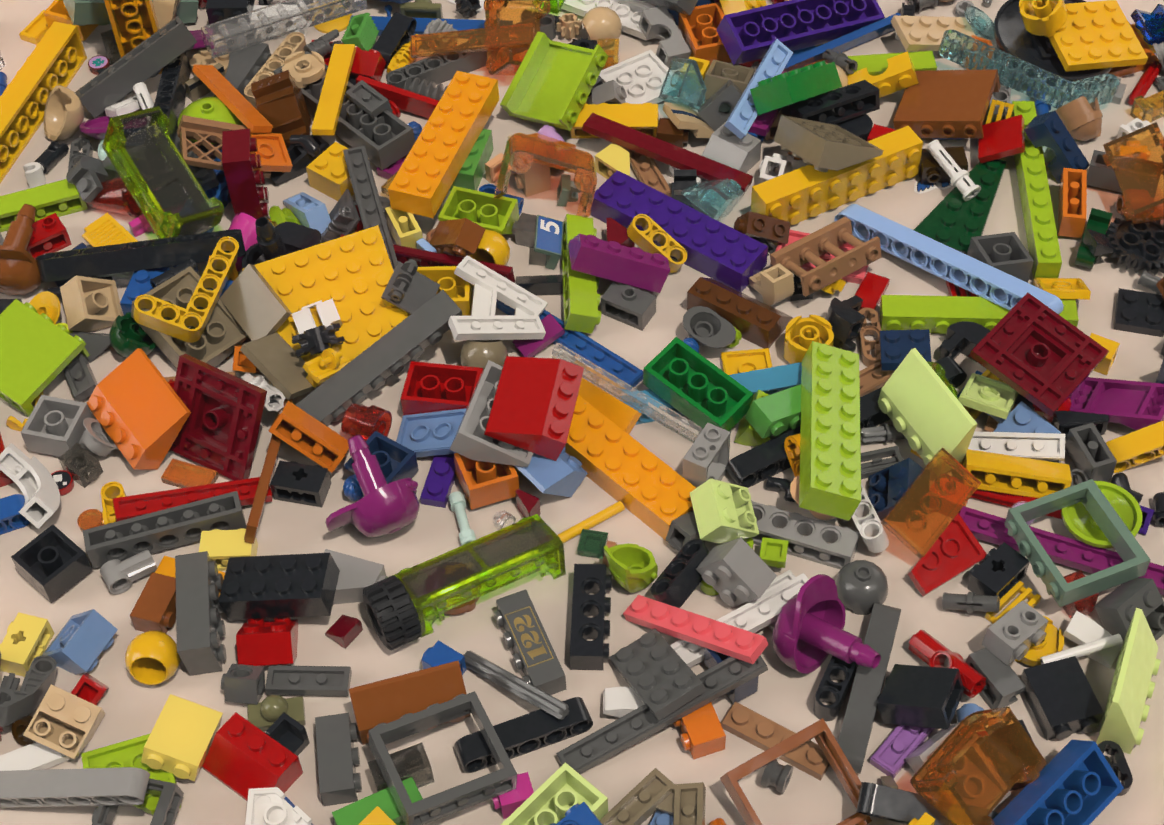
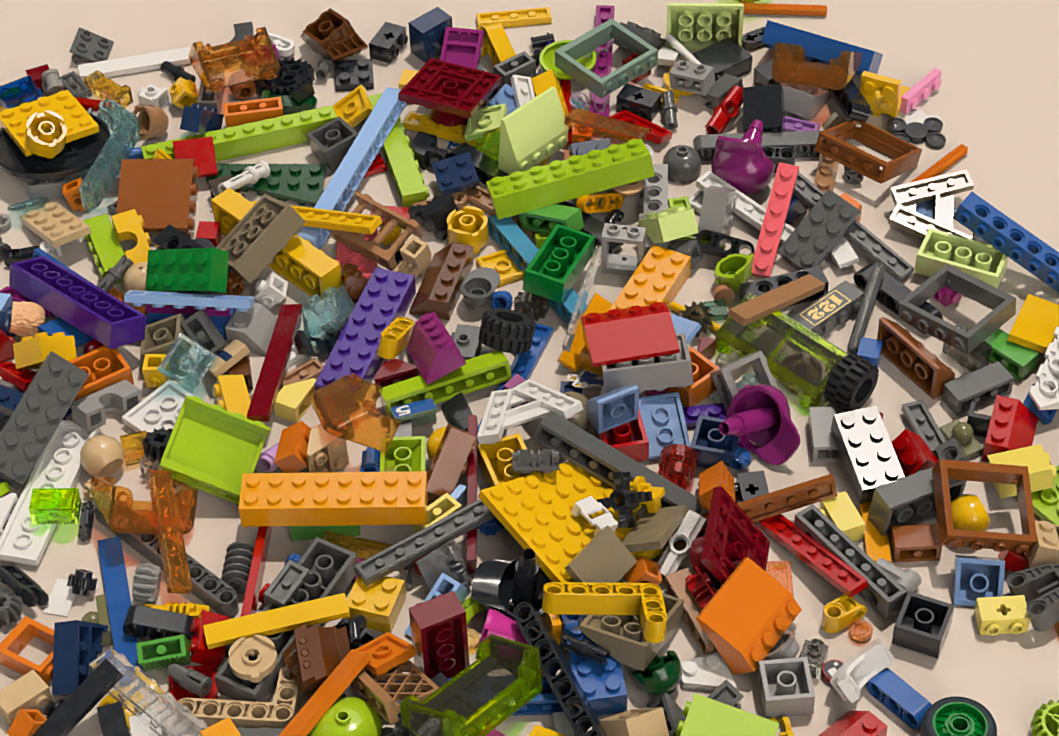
camera: 110 degrees left, 5 degrees down
none -> yellow tile [252,201,382,235]
none -> black tyre [478,309,536,353]
none -> medium blue slope [586,385,639,434]
none -> clear smoke gear [679,301,714,338]
none -> light grey window [710,351,778,412]
none -> medium nougat tile [728,274,825,326]
none -> dark orange window [932,459,1038,553]

